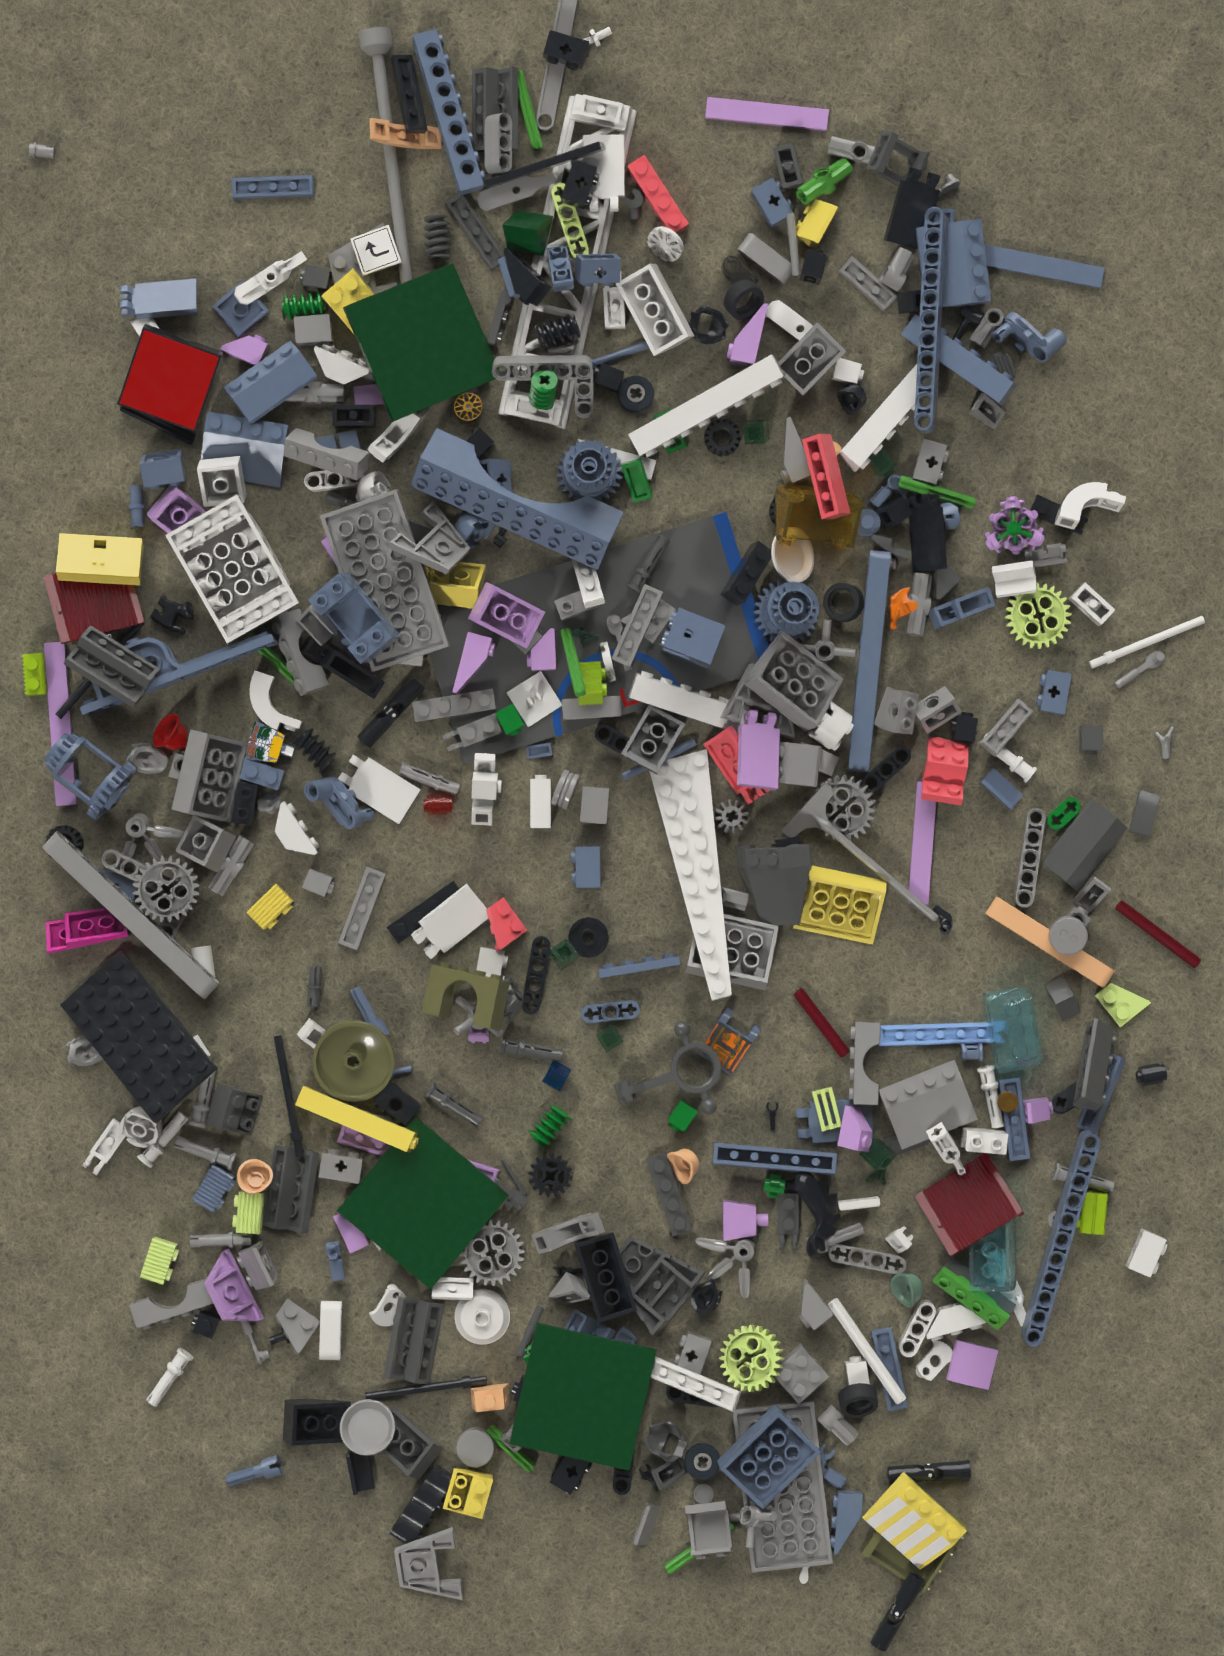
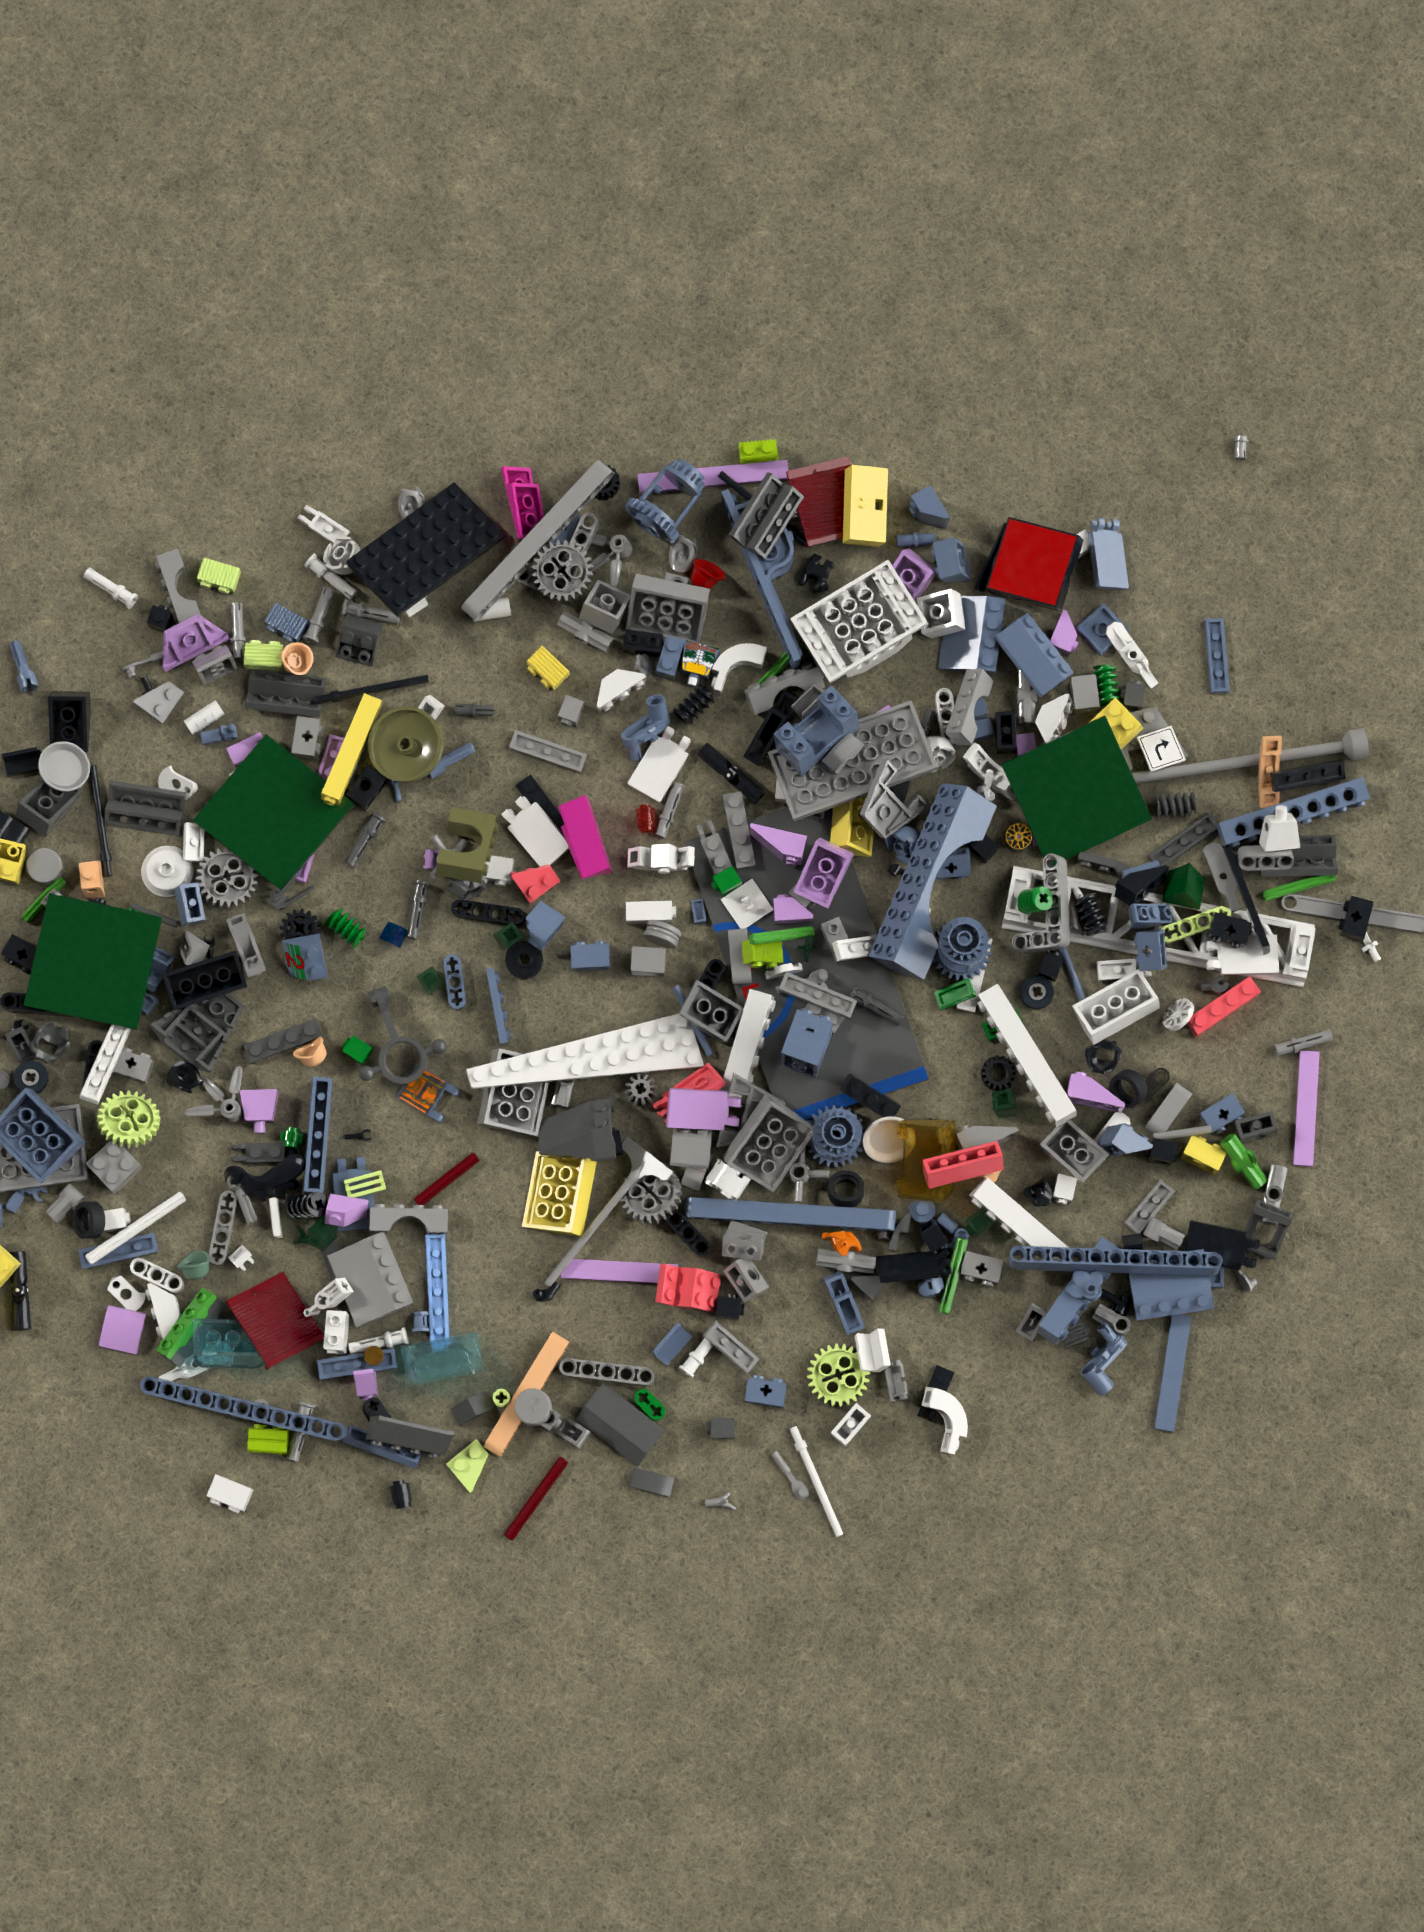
camera: 90 degrees right, 10 degrees down
white beam [319,1301,342,1360] -> none
light grey slope [799,1278,833,1330] -> none
lavender plant [985,496,1044,555] -> none
none -> sand blue brick [174,882,206,926]
none -> white axle [184,700,225,735]
none -> sand blue slope [282,933,328,981]
none -> black piece [285,1192,328,1219]
none -> yellowish green bush [493,1389,511,1408]
none -> sand blue piece [525,901,566,951]
none -> dark pink slope [558,795,613,879]
none -> light grey slope [822,733,864,773]
none -> sand blue slope [909,485,950,529]
none -> white bar [977,769,995,802]
none -> sand blue plate [1065,1270,1103,1302]
none -> slope [1098,1123,1153,1157]
none -> white torso [1259,805,1300,852]
none -> light grey pin [1274,1029,1333,1056]

